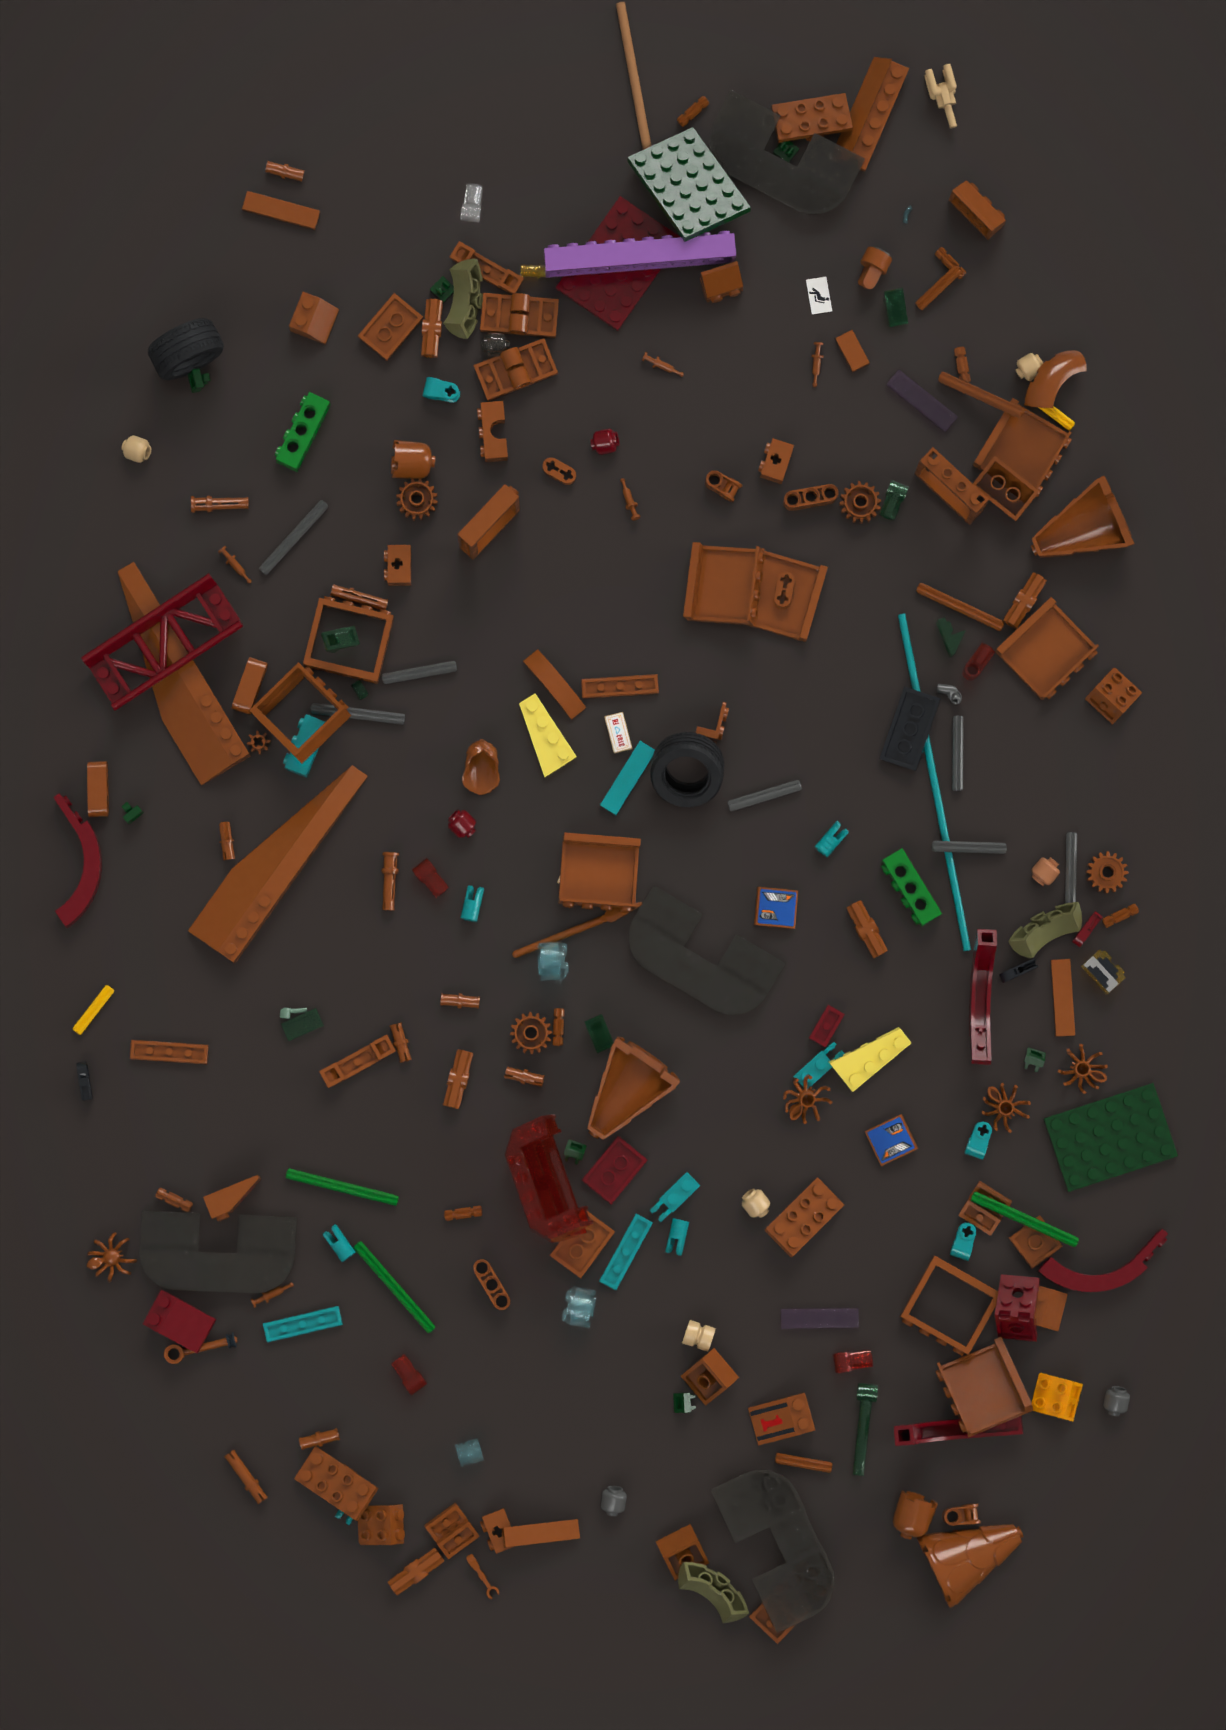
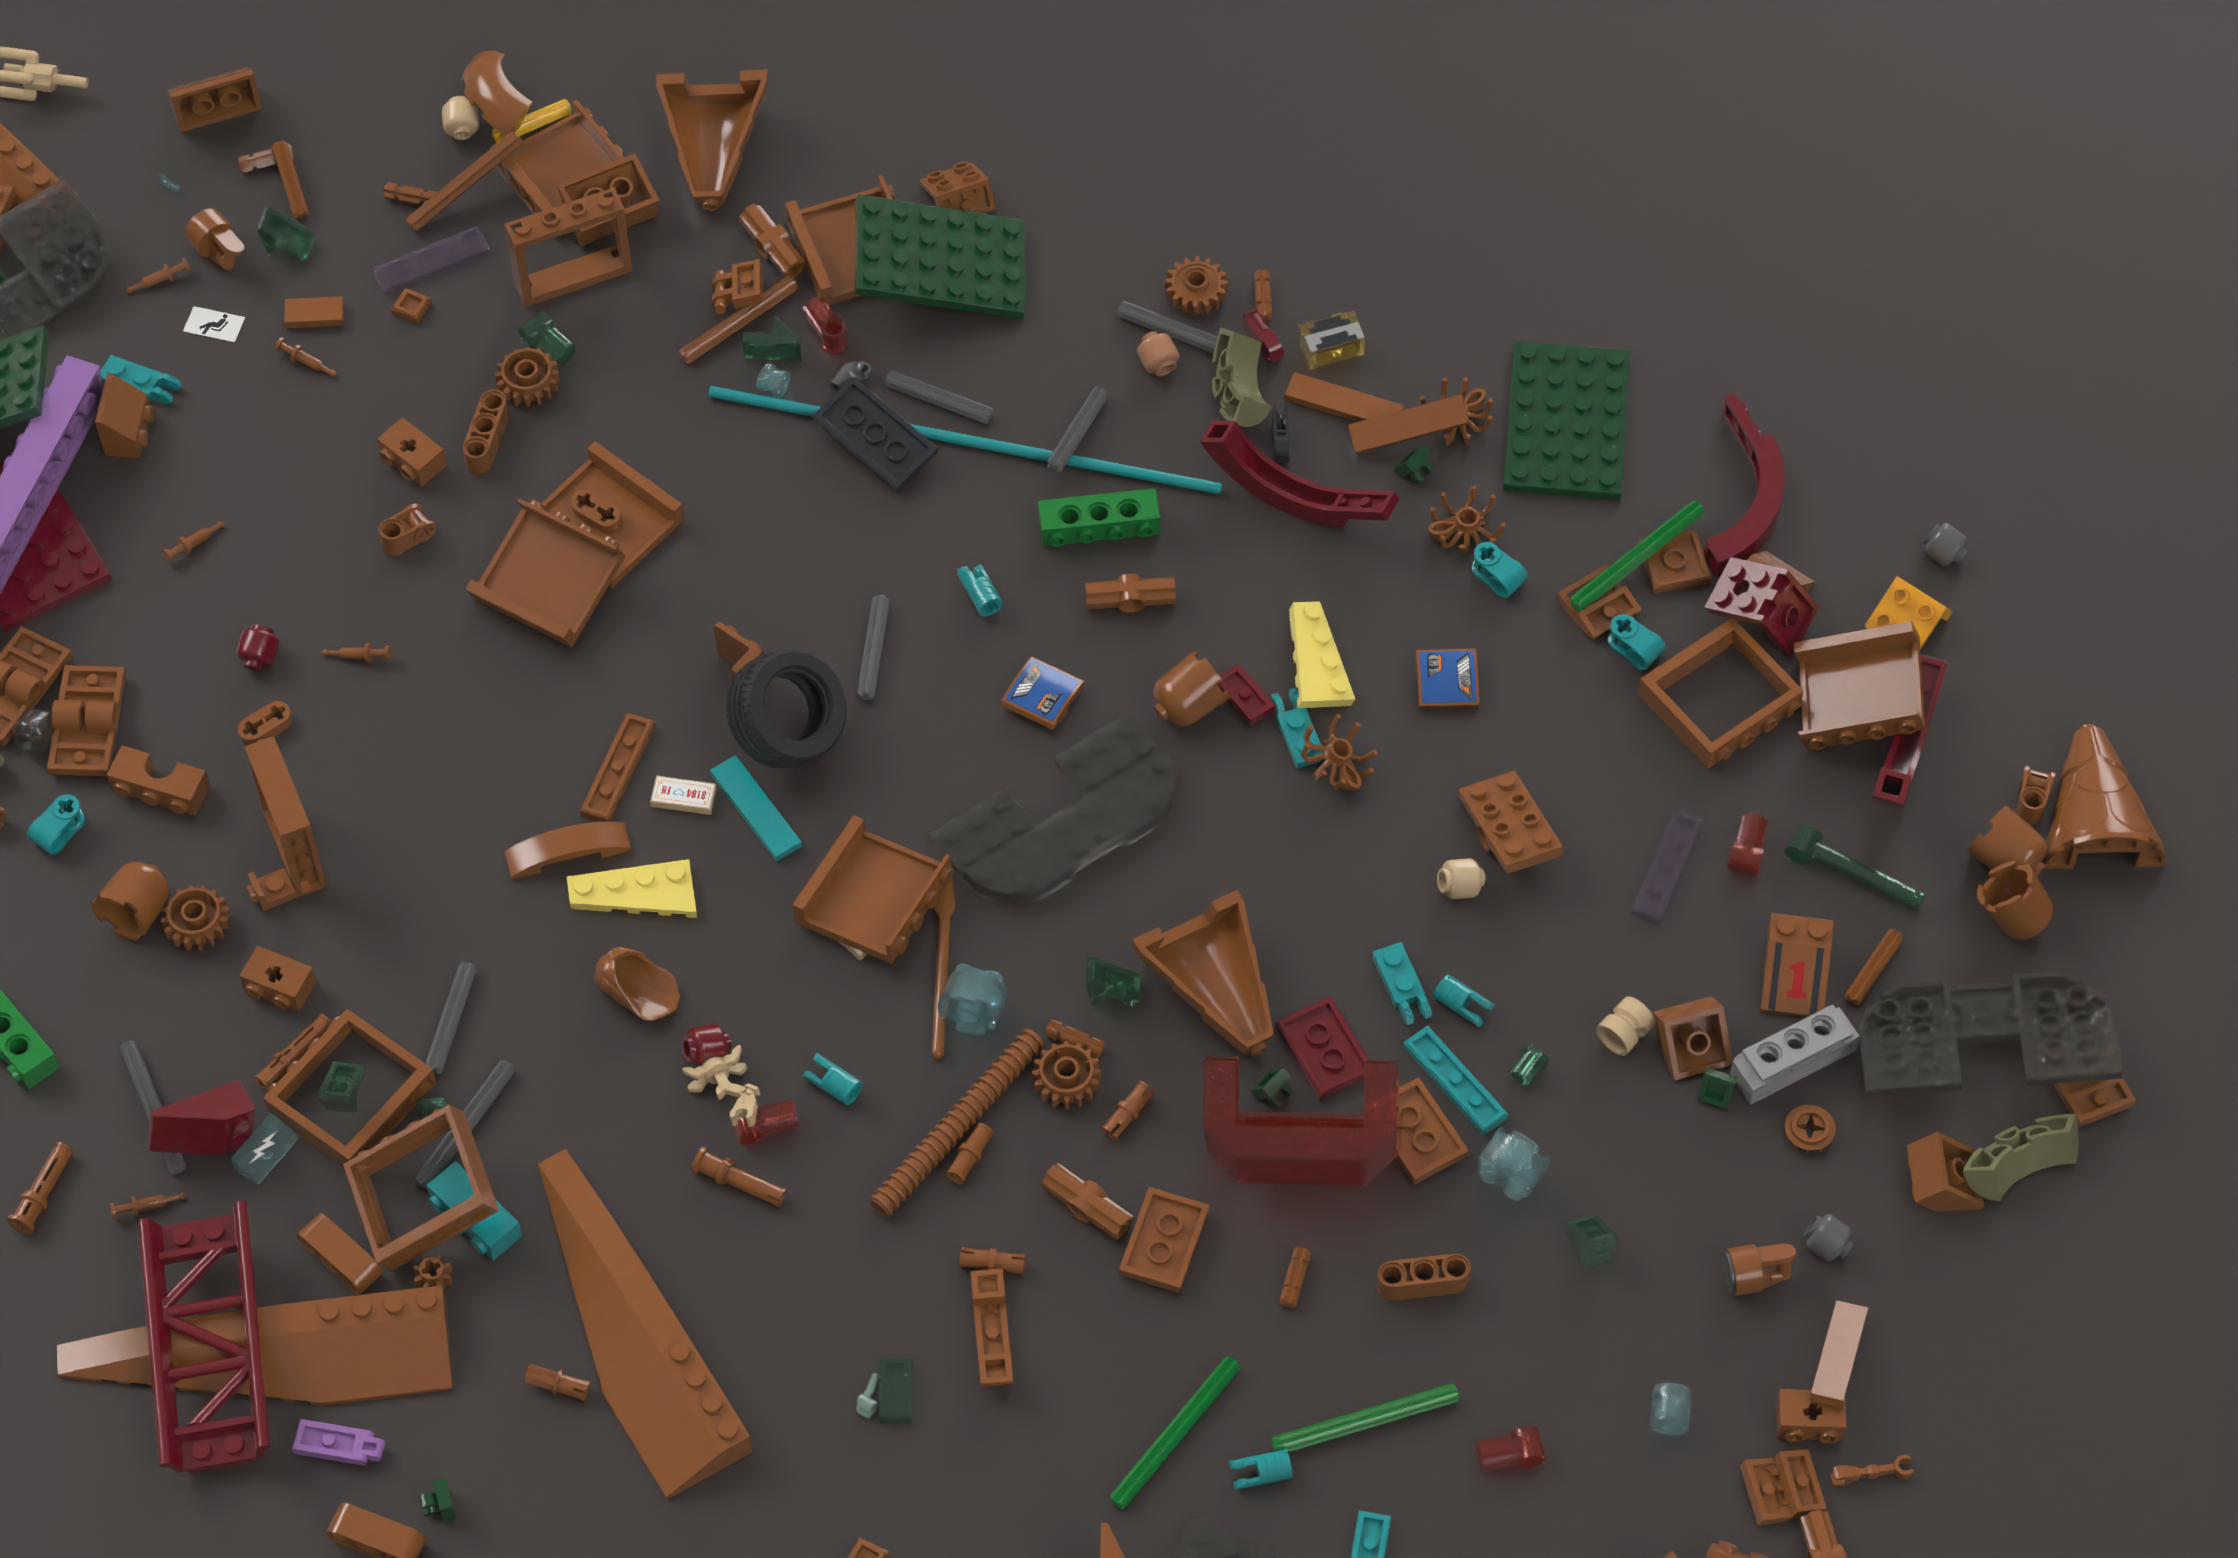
camera: 60 degrees left, 25 degrees down
none -> teal hinge [101,355,182,405]
none -> dark orange piece [126,257,191,294]
none -> dark red slope [147,1080,256,1155]
none -> clear light blue slope [231,1113,299,1185]
none -> dark orange bracket [246,868,297,912]
none -> medium lavender hinge [292,1419,386,1465]
none -> dark orange tile [391,288,432,325]
none -> tan piece [682,1045,760,1127]
none -> dark orange plate [712,259,763,314]
none -> clear light blue wheel [756,363,791,398]
none -> dark green plate [854,194,1026,319]
none -> dark orange piece [869,1028,1044,1217]
none -> dark orange plate [1119,1187,1210,1293]
none -> dark orange cylinder [1153,651,1230,727]
none -> dark orange tile [1348,394,1470,454]
none -> clear green bush [1509,1044,1550,1086]
none -> clear green slope [1568,1215,1618,1267]
none -> dark orange piece [1722,1244,1796,1296]
none -> light grey brick [1730,1004,1860,1105]
none -> dark orange gear [1784,1105,1836,1153]
none -> dark orange cylinder [1977,861,2054,940]

